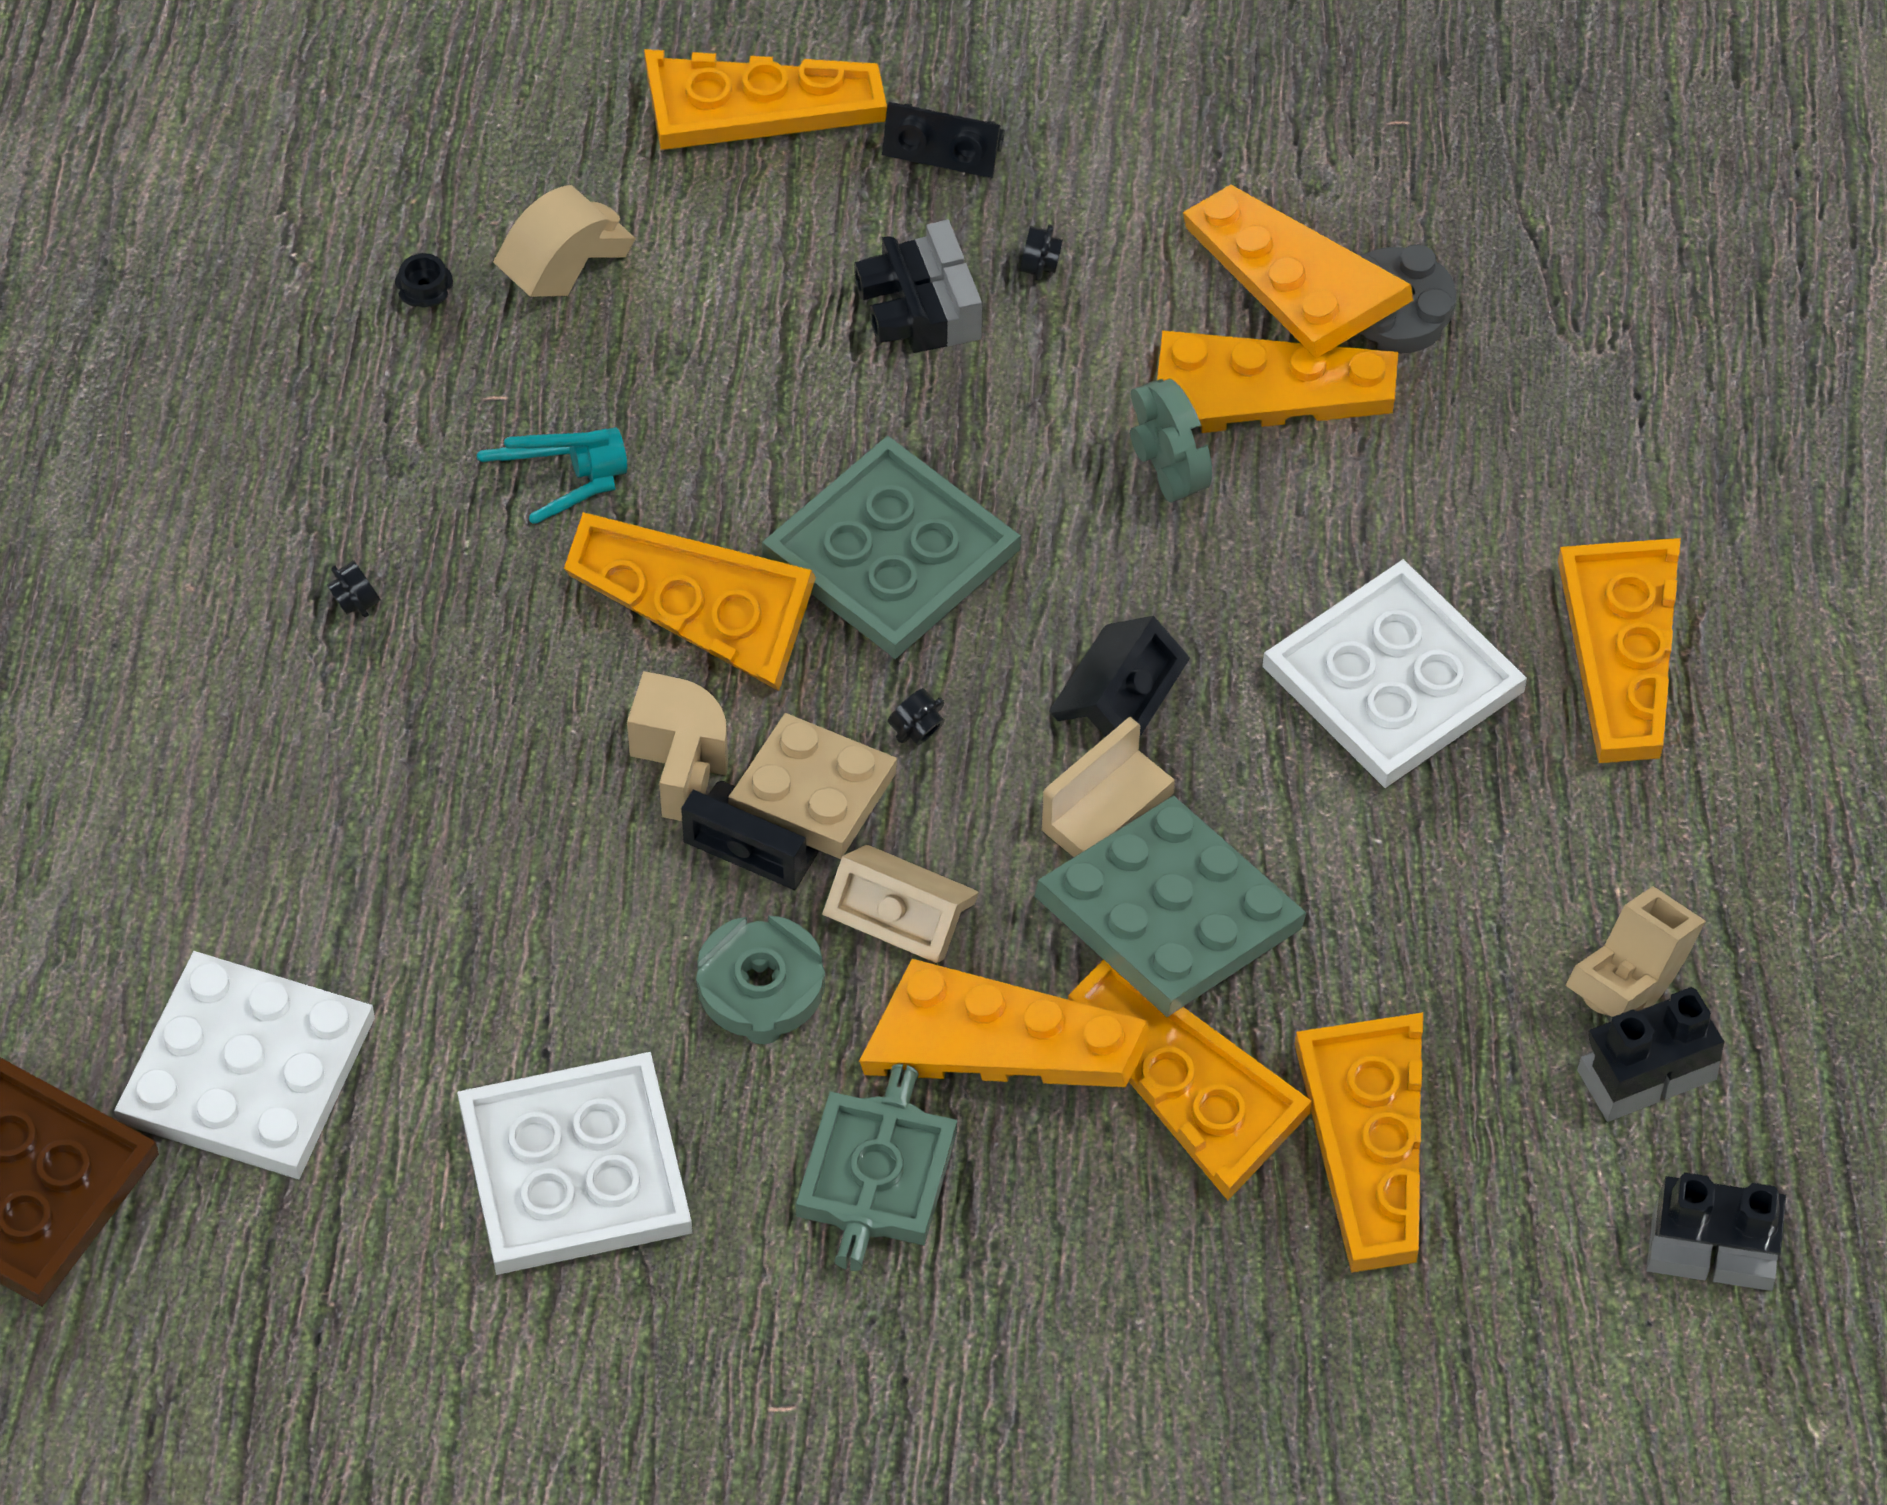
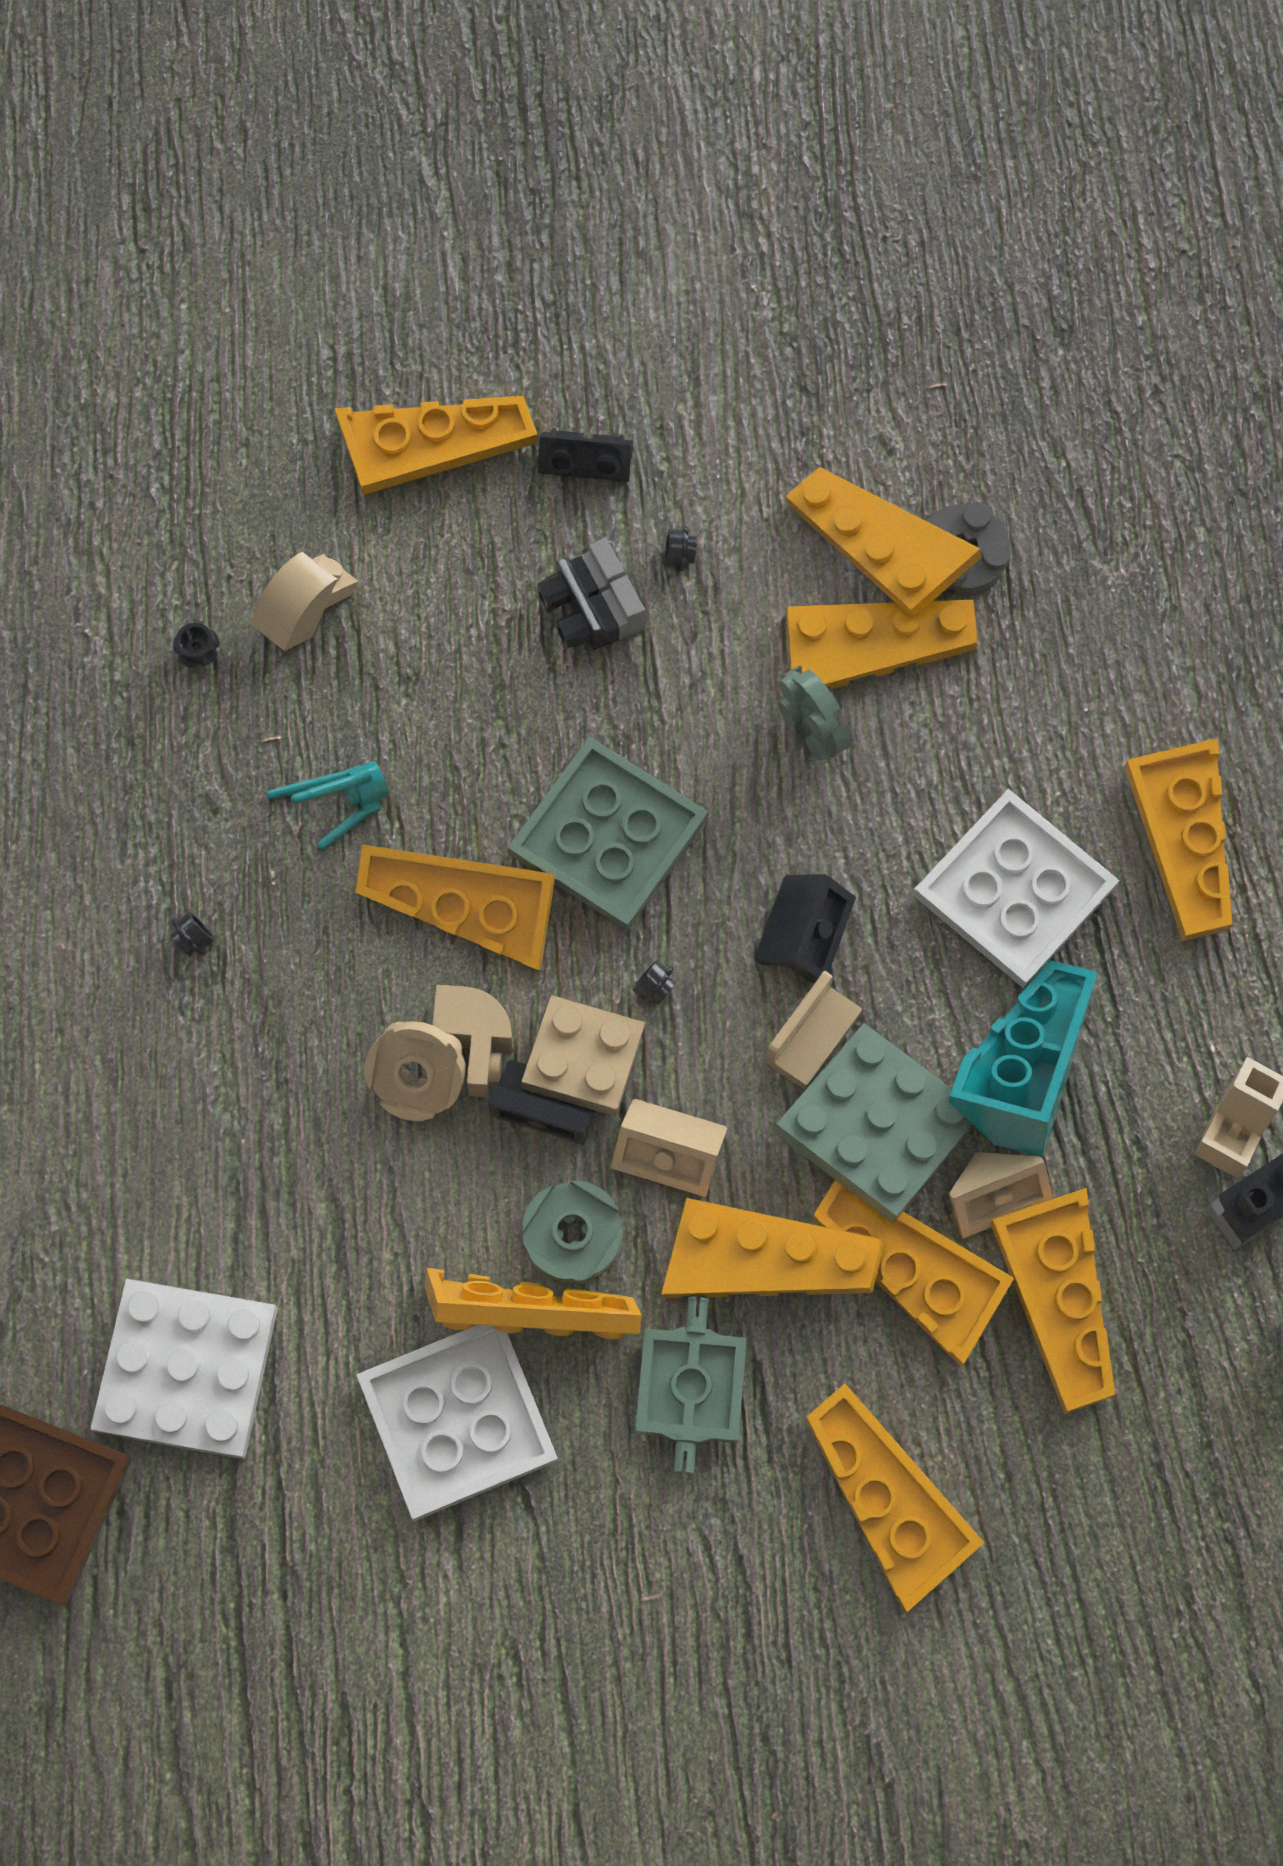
camera: 10 degrees left, 15 degrees up
none -> tan plate [364,1021,466,1121]
none -> light orange wing [424,1268,642,1339]
none -> light orange wing [805,1383,984,1614]
none -> teal wedge [949,960,1098,1158]
none -> tan slope [949,1152,1053,1239]

